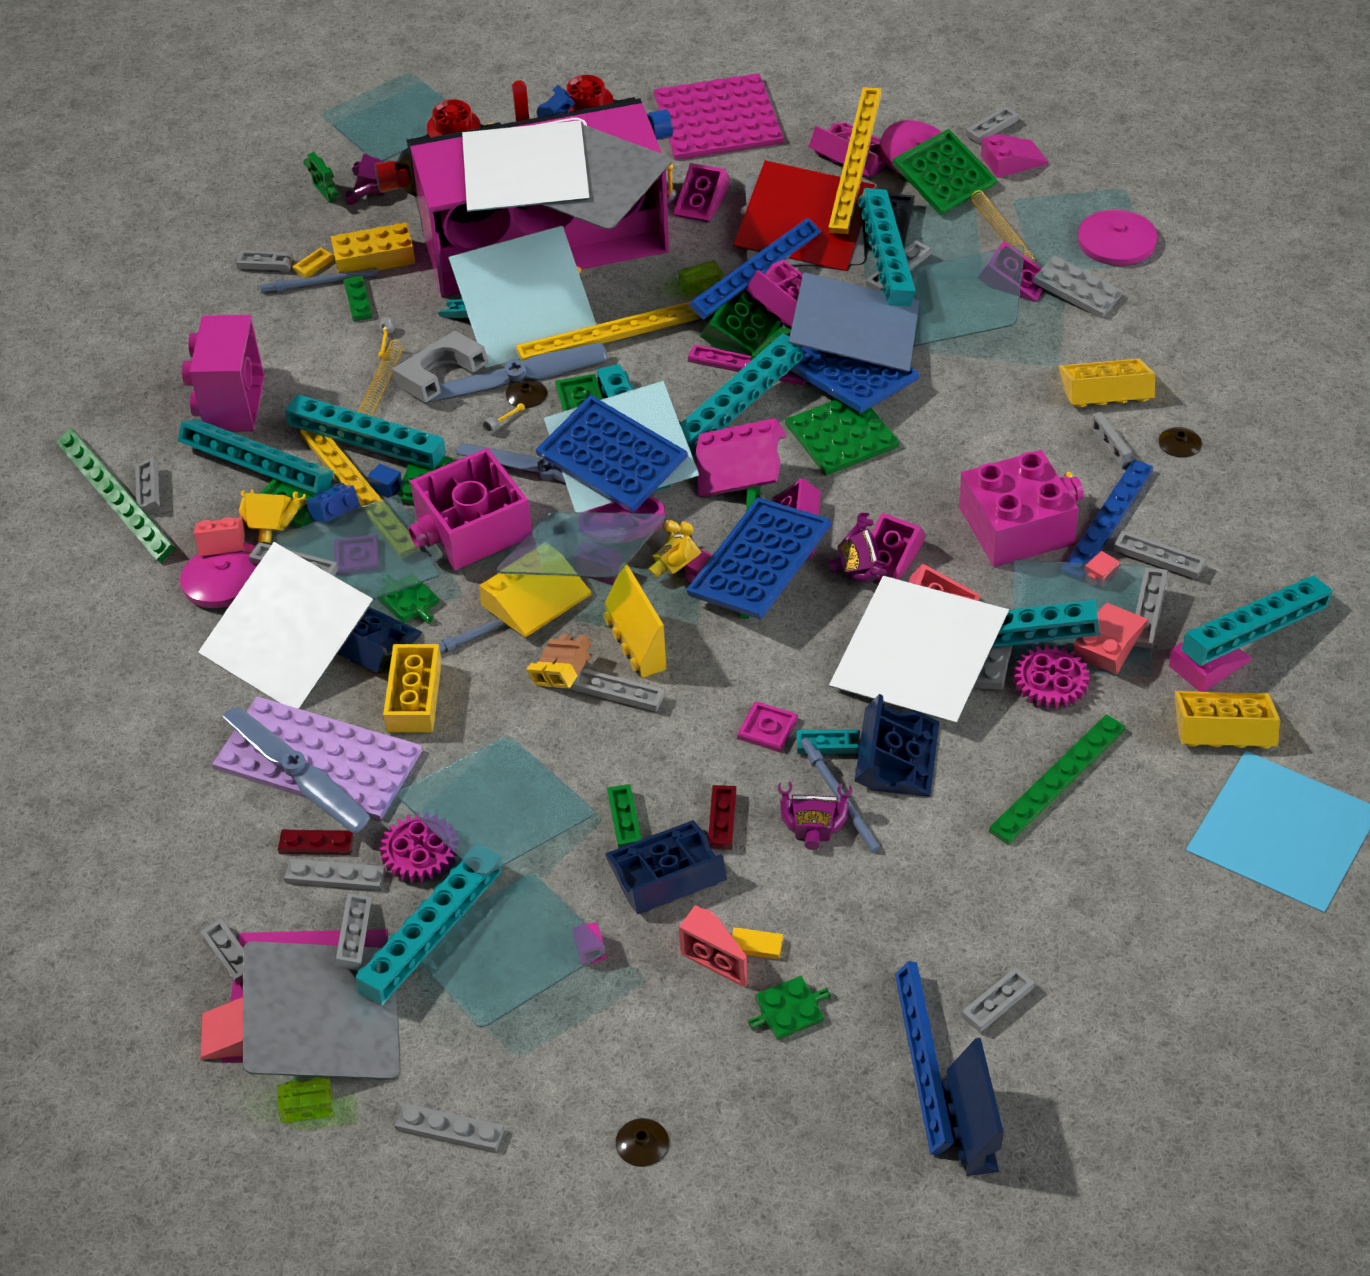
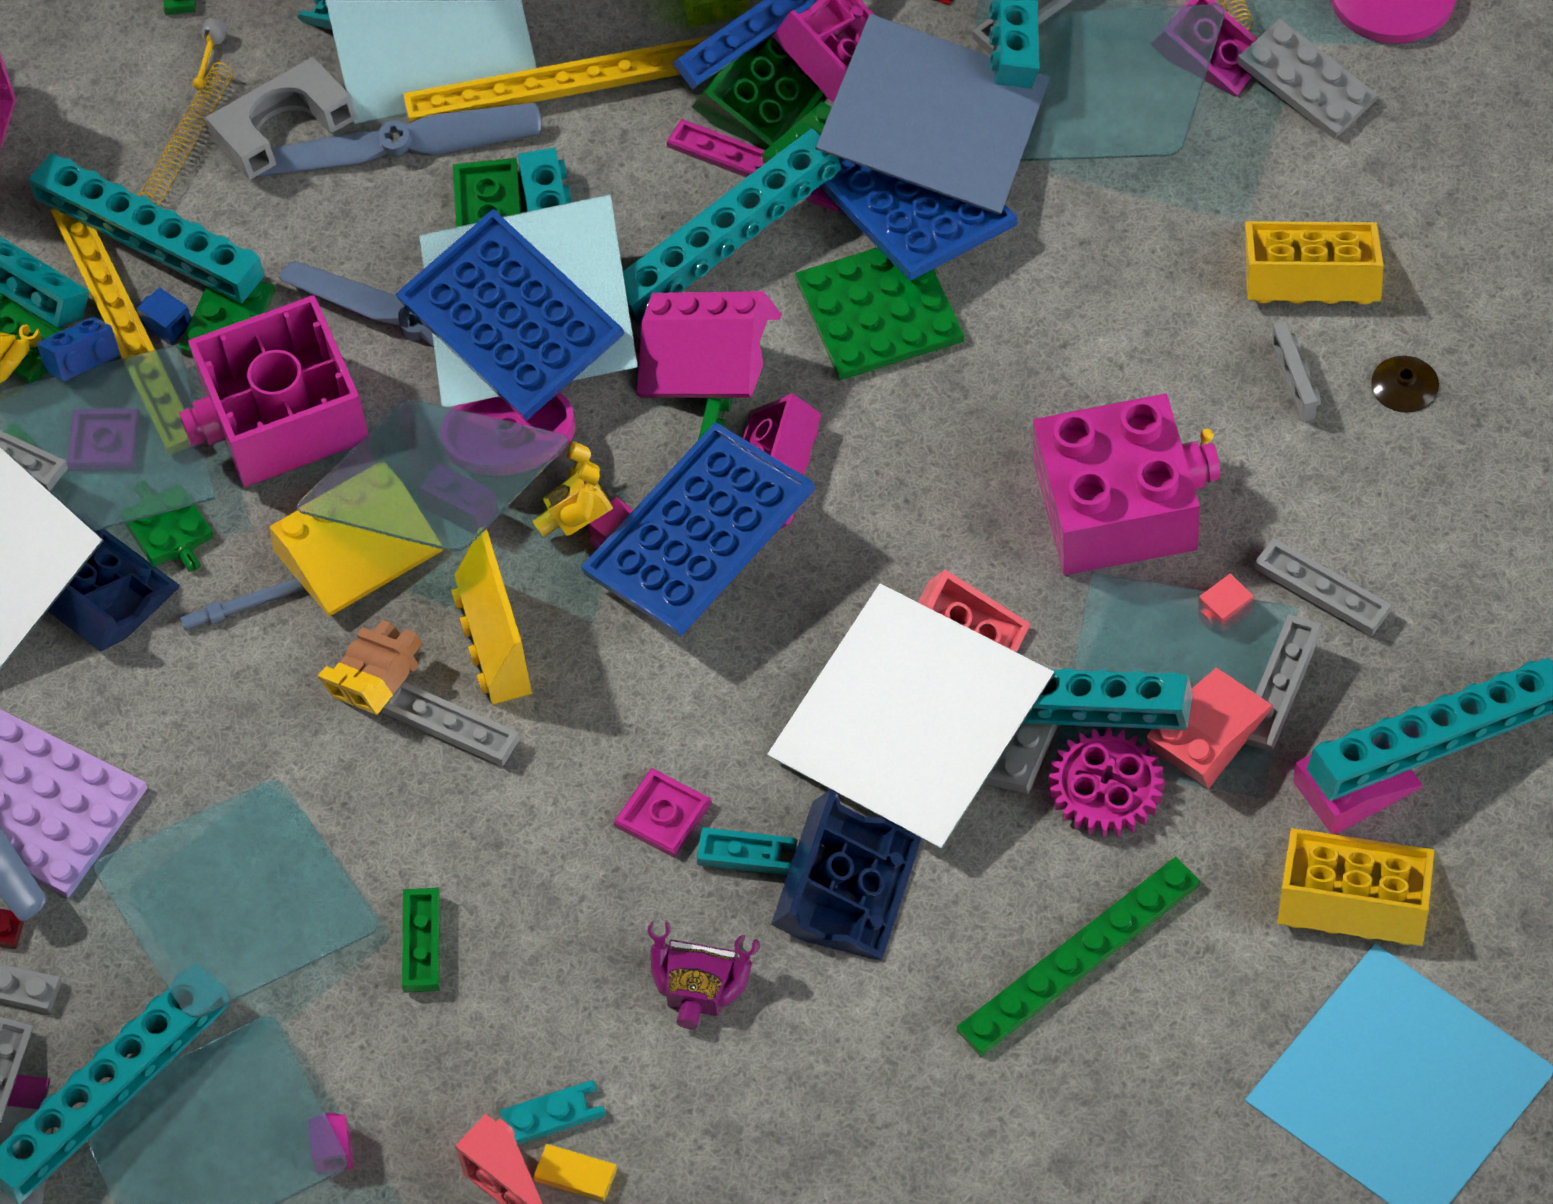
camera: 10 degrees right, 10 degrees up
dark pink gear [380,813,459,883] -> none
yellow brick [383,644,442,733] -> none
light grey hinge [482,403,525,435] -> none
dark brown dish [506,379,547,408] -> none
dark blue piece [605,820,727,915] -> none
dark red plate [708,785,737,850] -> none
sand blue bar [800,738,880,853] -> none
magenta torso [829,513,887,584] -> none
dark pink slope [872,513,926,581] -> none
blue plate [1061,459,1153,582] -> none
none -> teal hinge [500,1080,606,1145]

